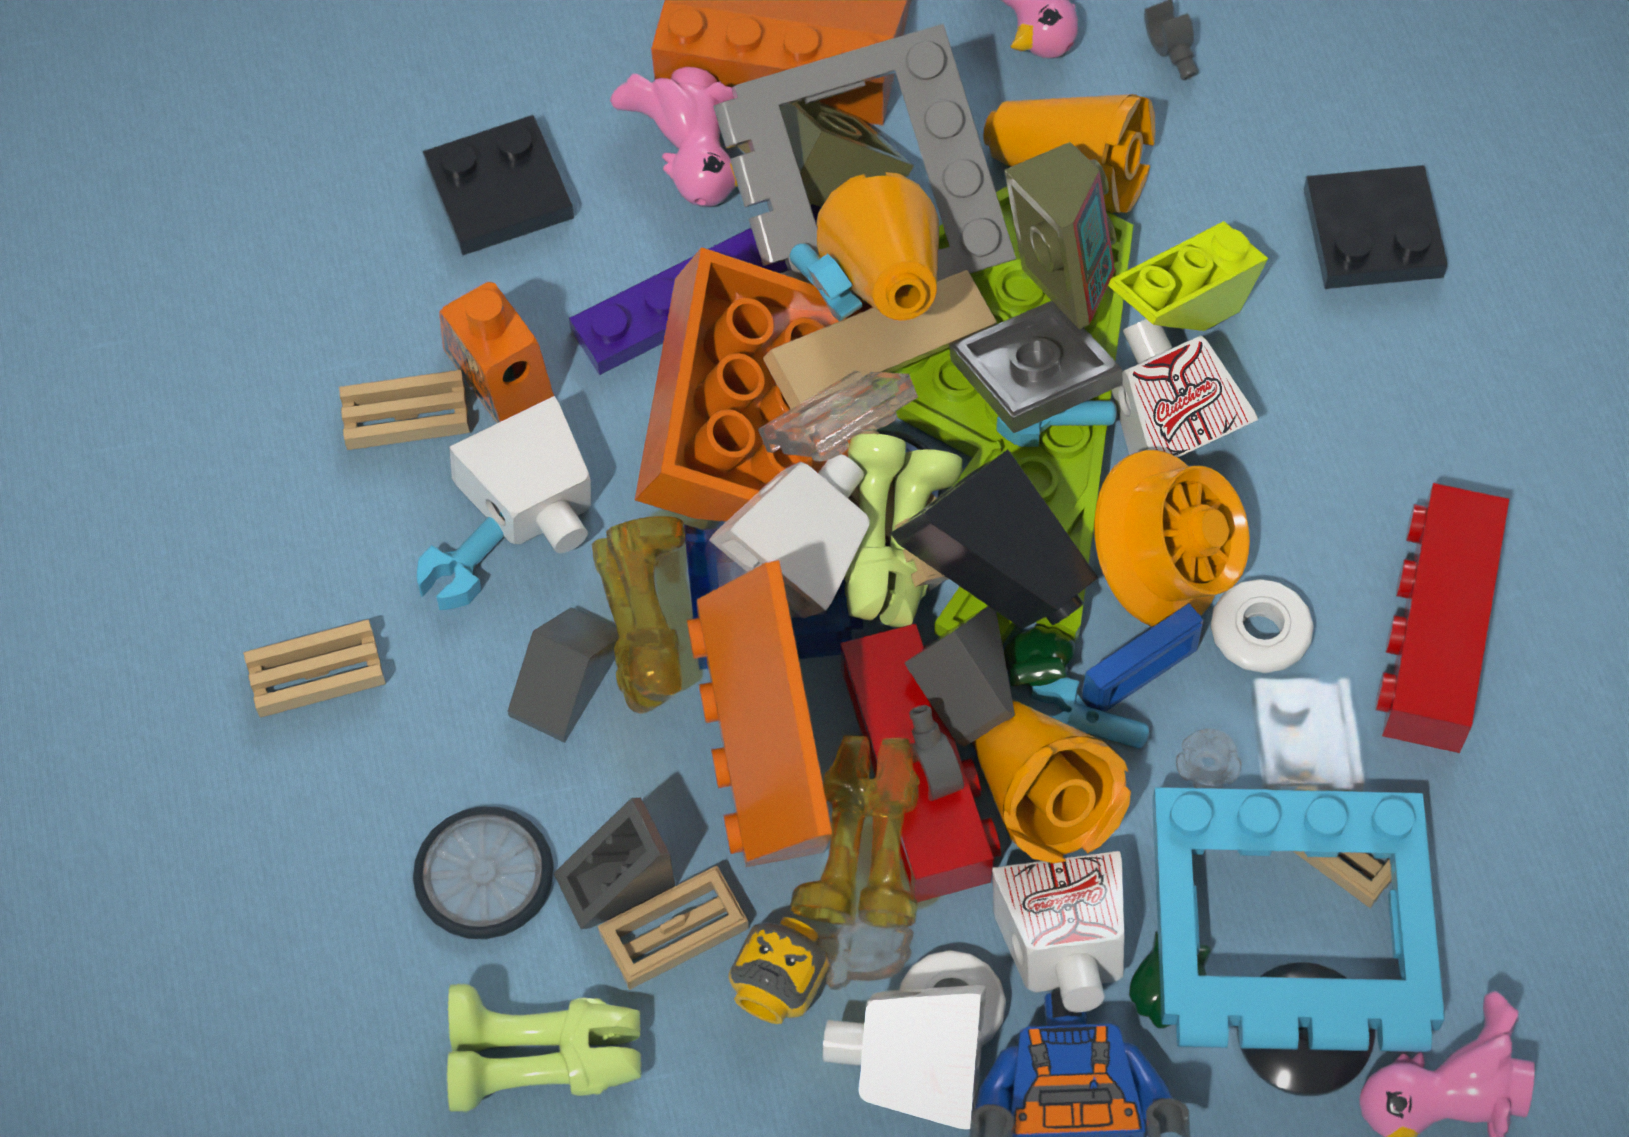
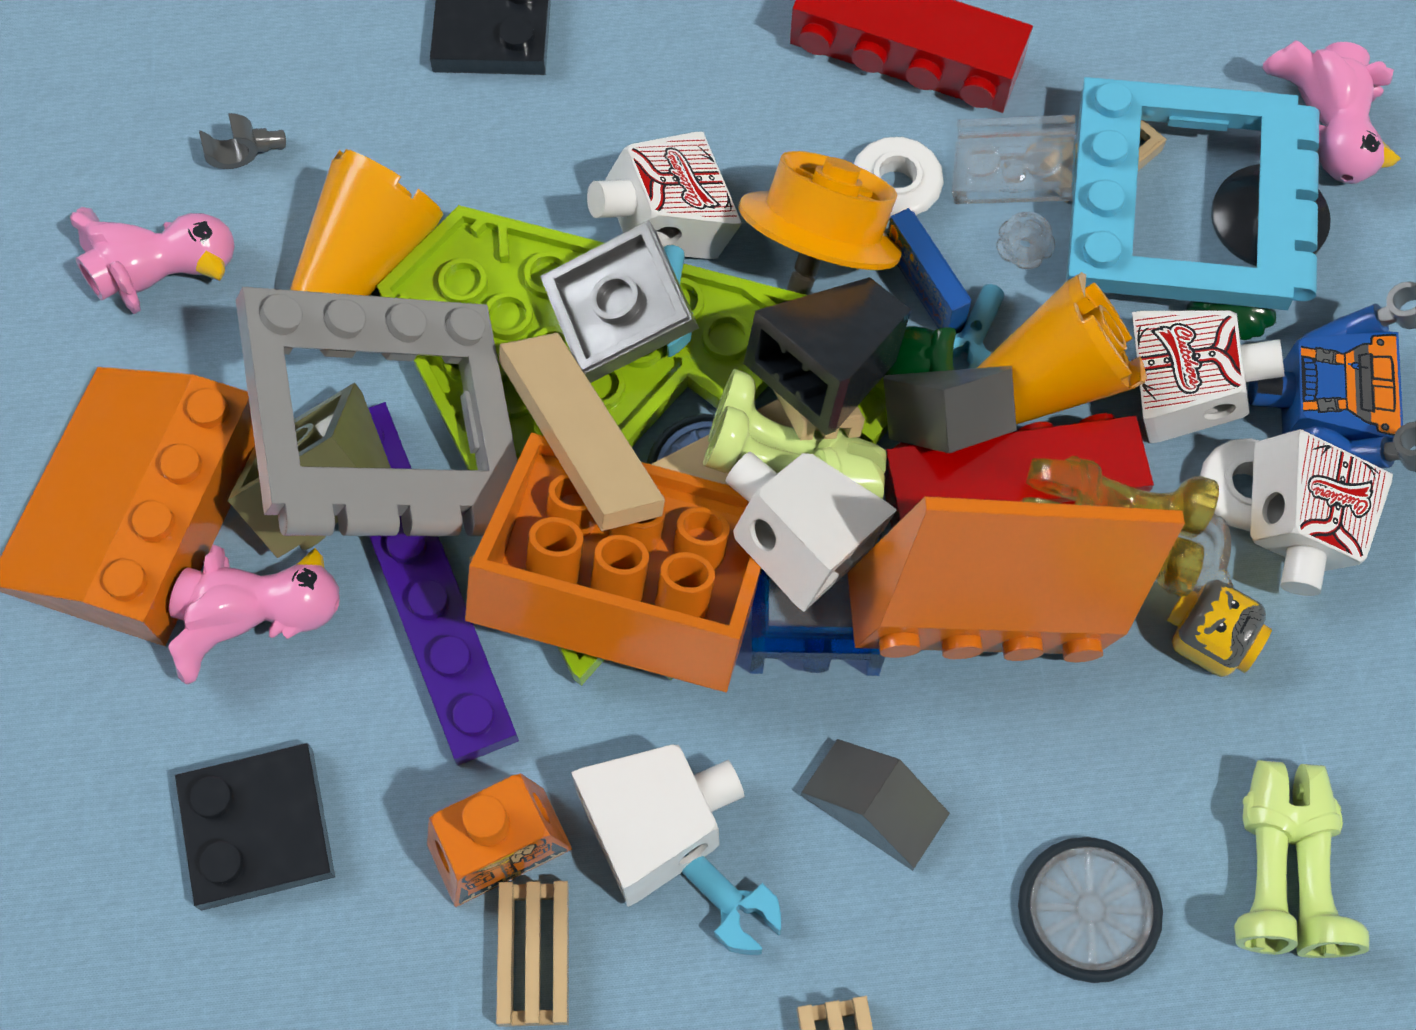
camera: 85 degrees left, 5 degrees up
dark grey slope [553,797,675,929] -> none
clear yellow piece [592,516,686,714] -> none
tan tile [597,865,749,990] -> none
clear plate [758,371,918,461] -> none
medium azure bar [790,243,862,322] -> none
light orange cone [816,172,939,321] -> none
dark grey piece [909,705,964,801] -> none
olive slope [1004,142,1116,329] -> none
neon yellow slope [1108,221,1268,331] -> none

